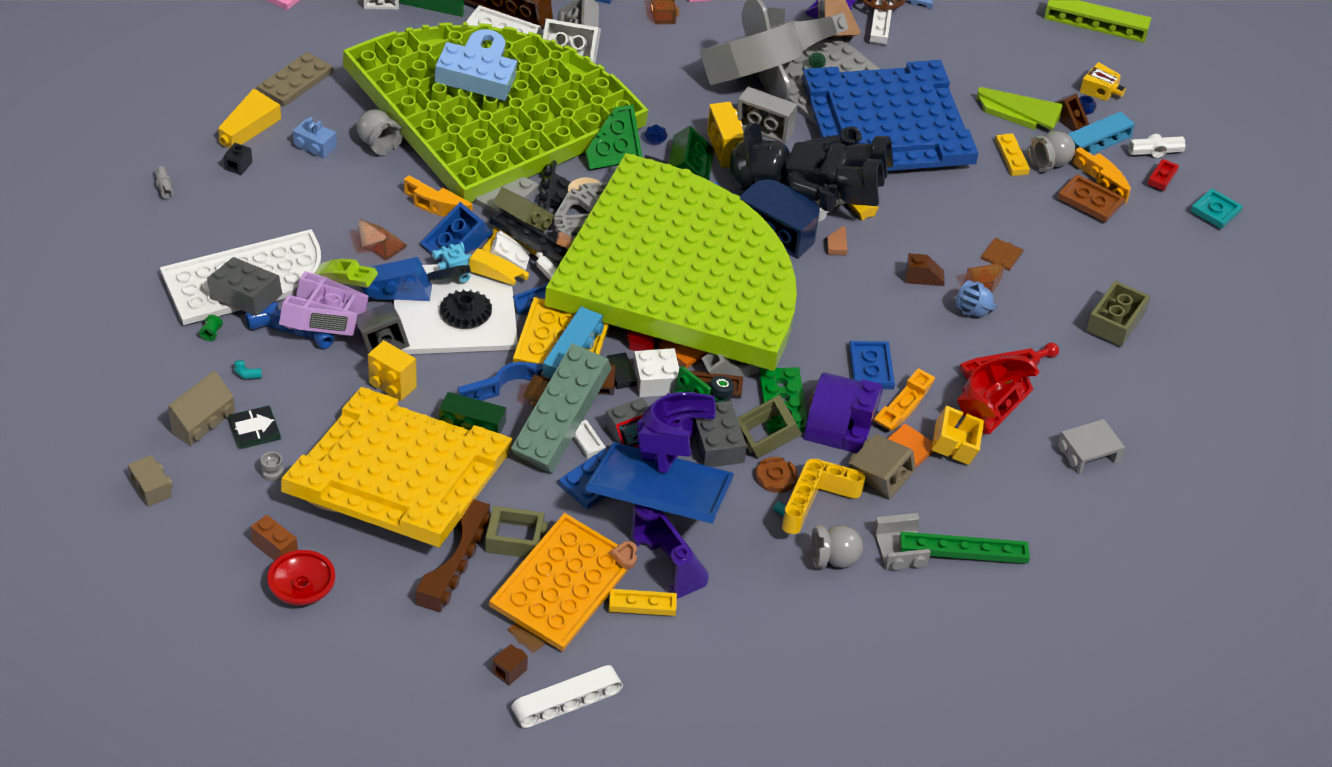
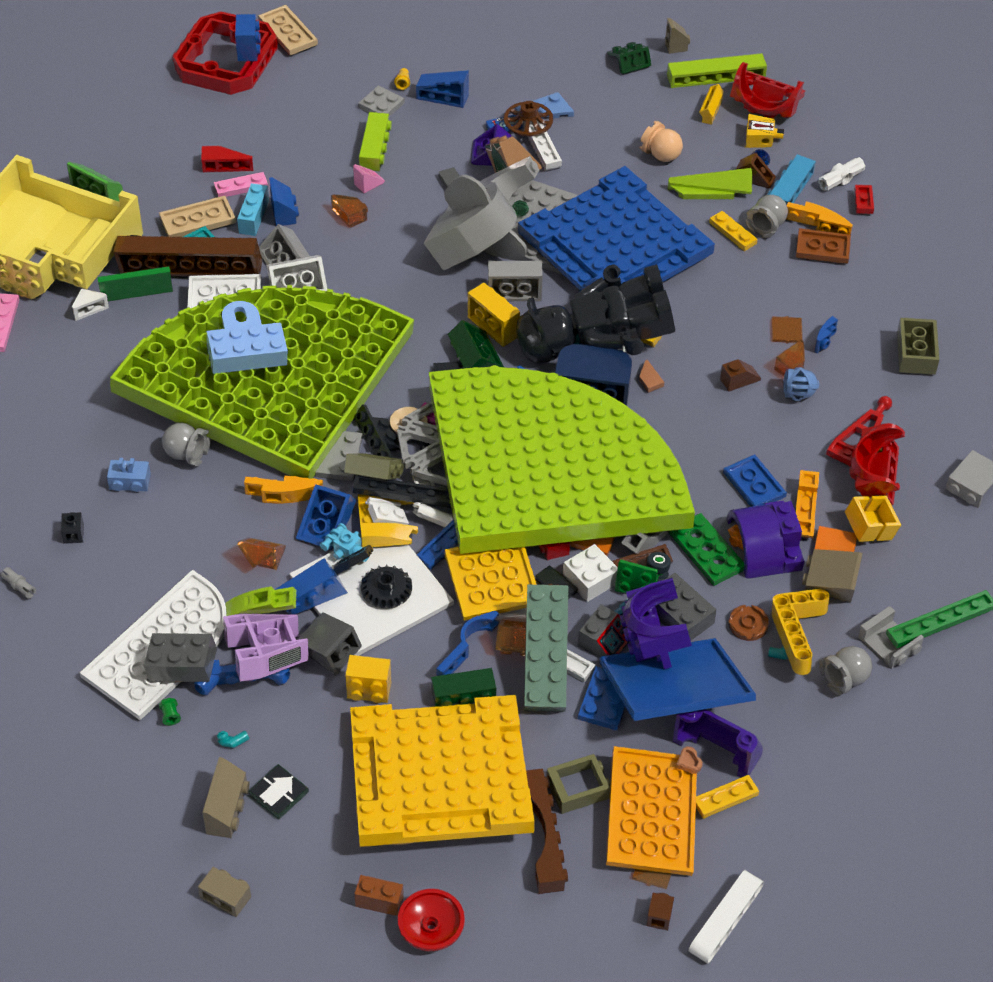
camera: 25 degrees left, 5 degrees up
yellow slope [218,89,281,149] -> none
dark tan plate [257,52,334,107] -> none
light grey wheel [261,451,283,482] -> none
dark azure brick [543,307,604,379] -> none
nougat tile [556,232,574,249] -> none
green plate [585,105,643,169] -> none
clear blue plate [644,124,668,145] -> none
olive window [737,395,802,459] -> none
teal plate [1191,189,1243,229] -> none
none -> light nougat tile [640,121,683,162]
none -> yellow piece [699,84,724,125]
none -> red piece [730,62,806,118]
none -> blue slope [814,316,838,353]

